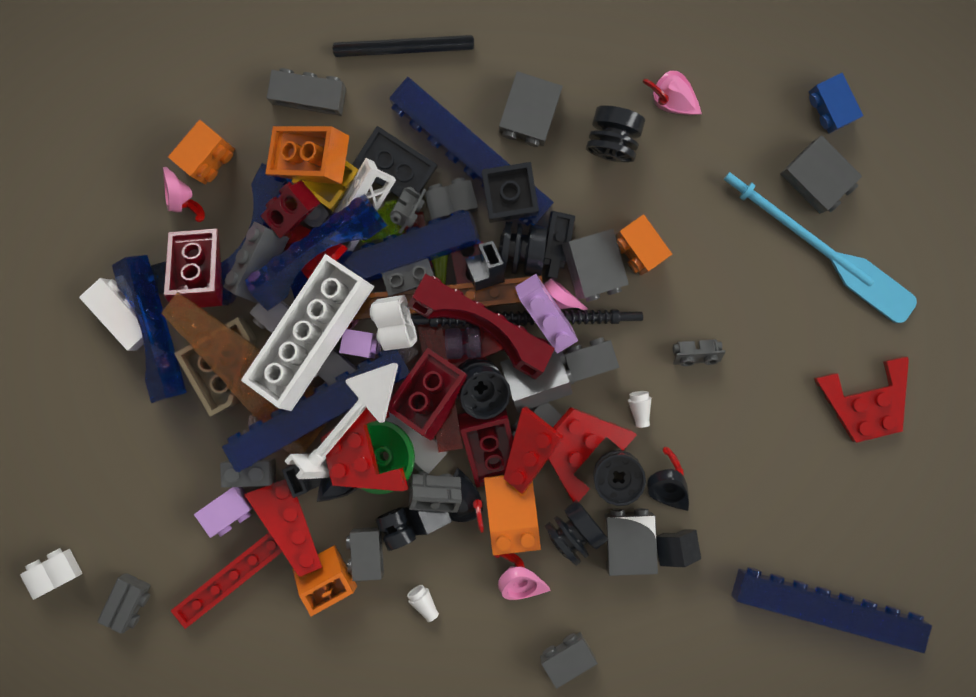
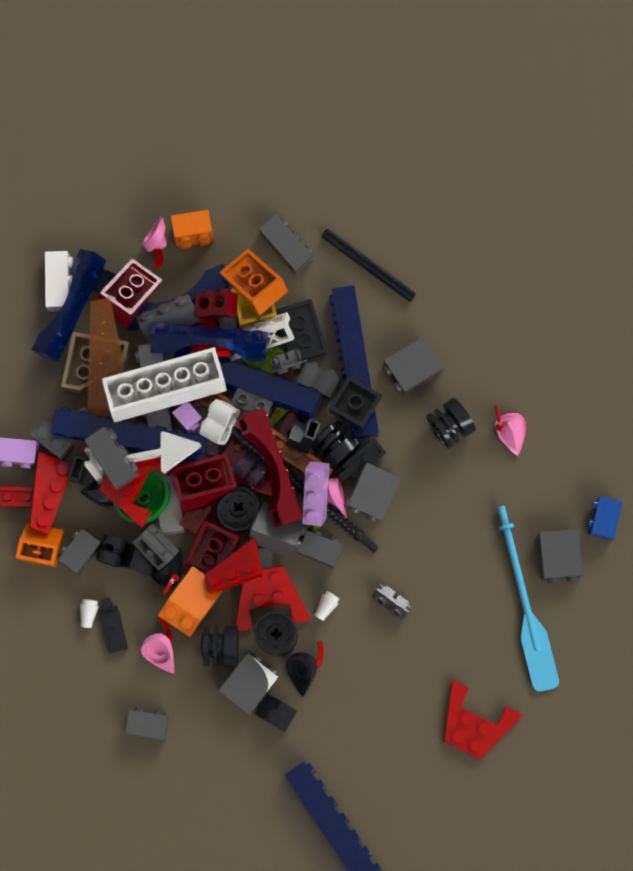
camera: 45 degrees right, 10 degrees down
orange brick [615,214,672,275] -> none
none -> dark grey brick [84,427,139,489]
none -> black hinge [100,598,129,654]

